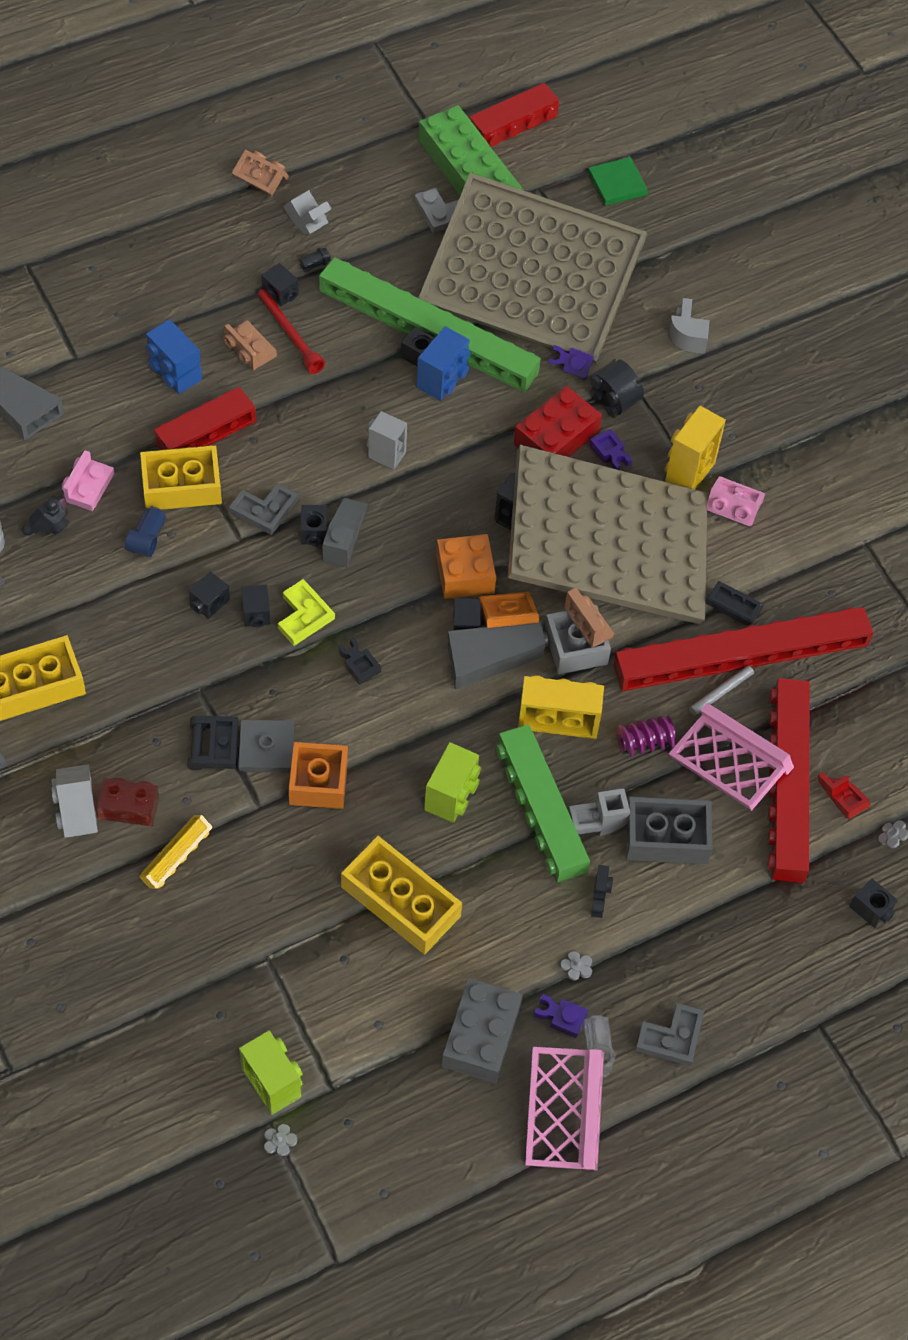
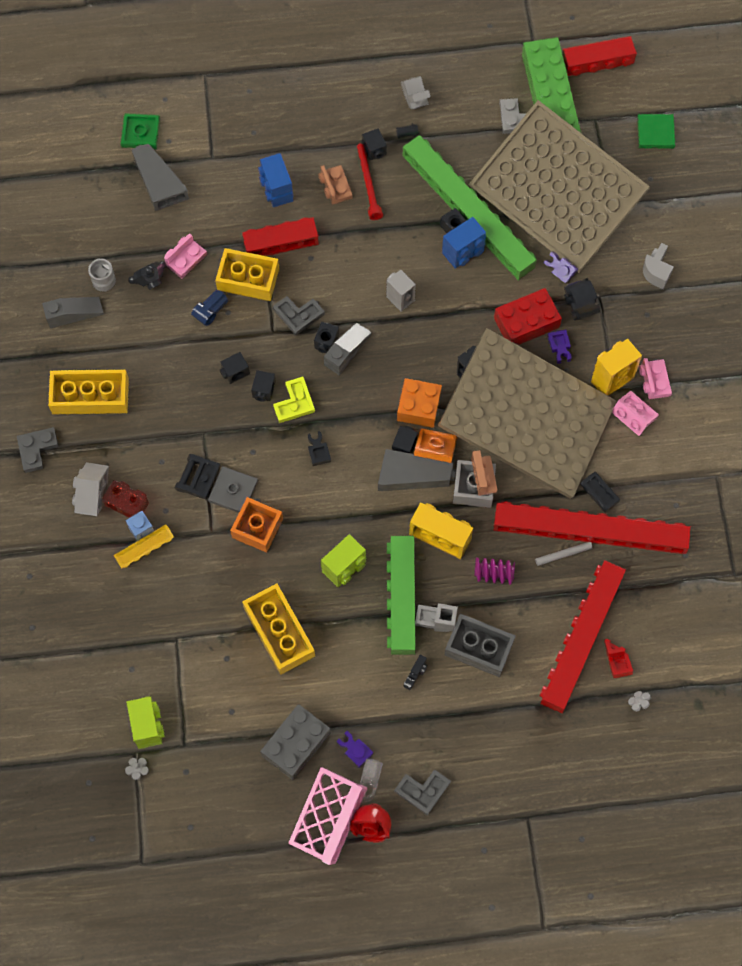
camera: 25 degrees right, 10 degrees up
nougat bracket [232,149,289,196] -> none
light grey plant [561,951,592,980] -> none
bright pink fence [669,703,794,811] -> none
black brick [850,878,898,928] -> none
none -> medium blue brick [125,511,154,541]
none -> red cylinder [349,803,392,842]
none -> bright pink bracket [639,358,672,399]

